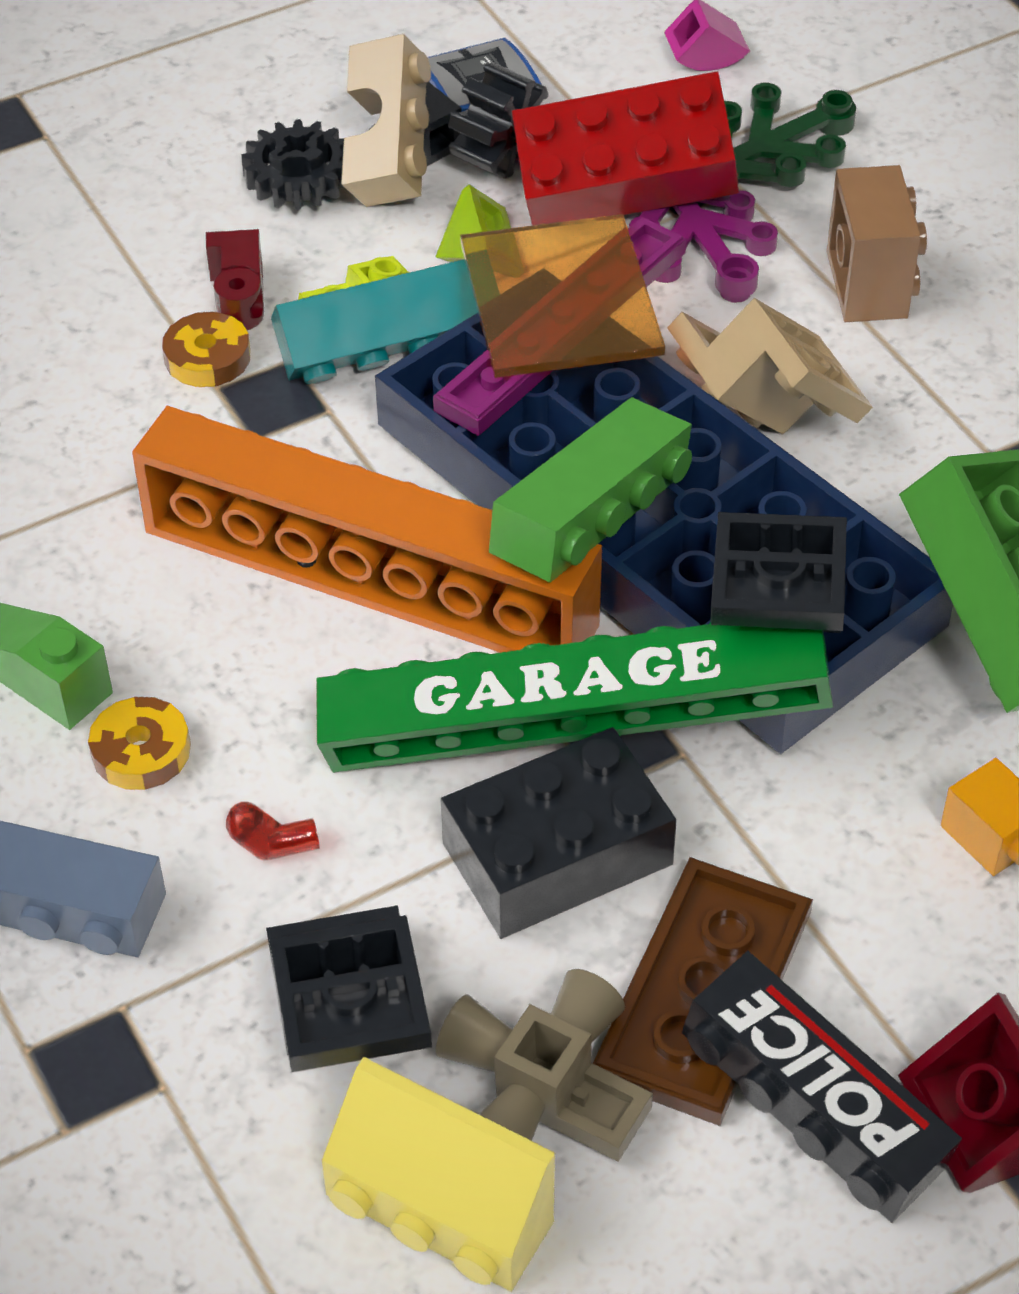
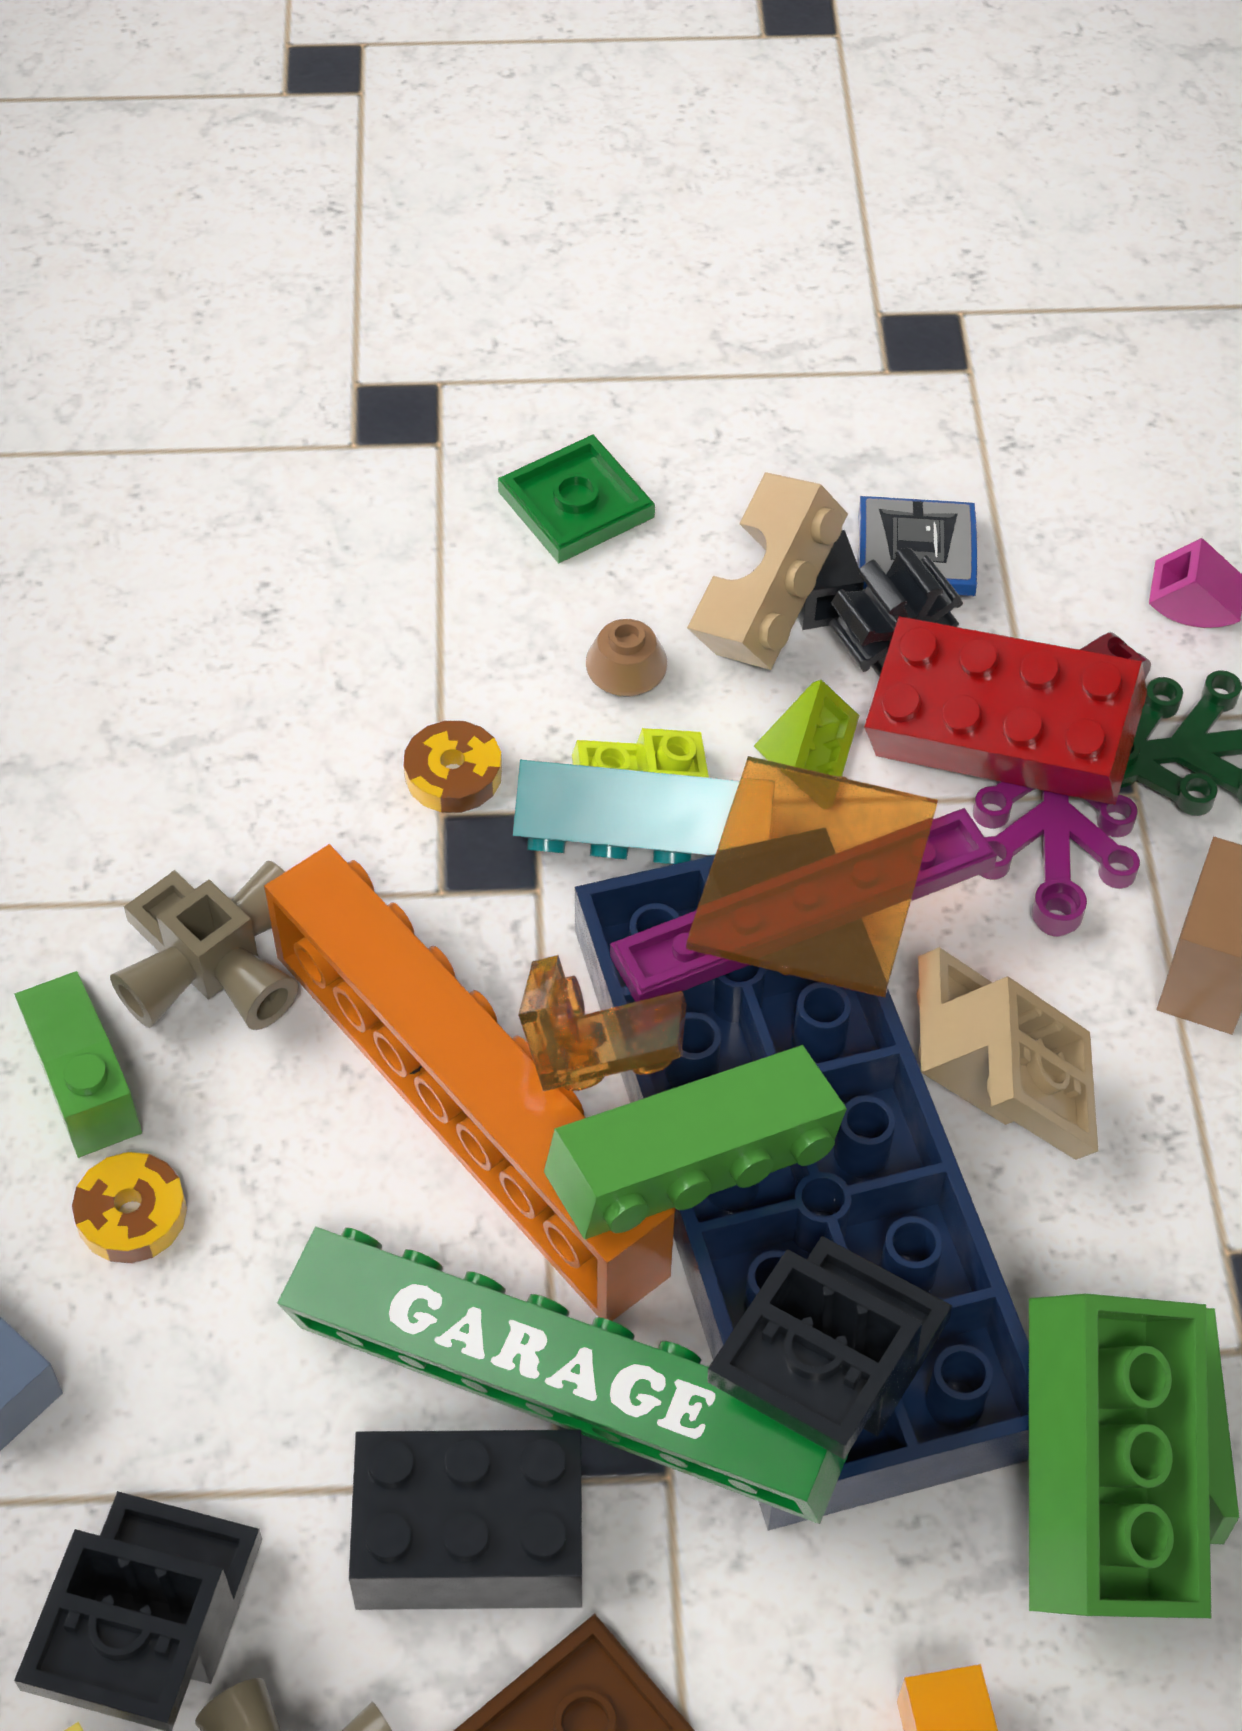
camera: 25 degrees right, 5 degrees up
dark red leg [206,229,264,330] -> none
clear red arm [226,801,320,860] -> none
black gear [241,119,344,210] -> none
none -> dark tan brick [110,861,298,1030]
none -> green tile [498,434,655,564]
none -> clear orange bracket [518,955,687,1091]
none -> medium nougat cone [586,619,667,697]

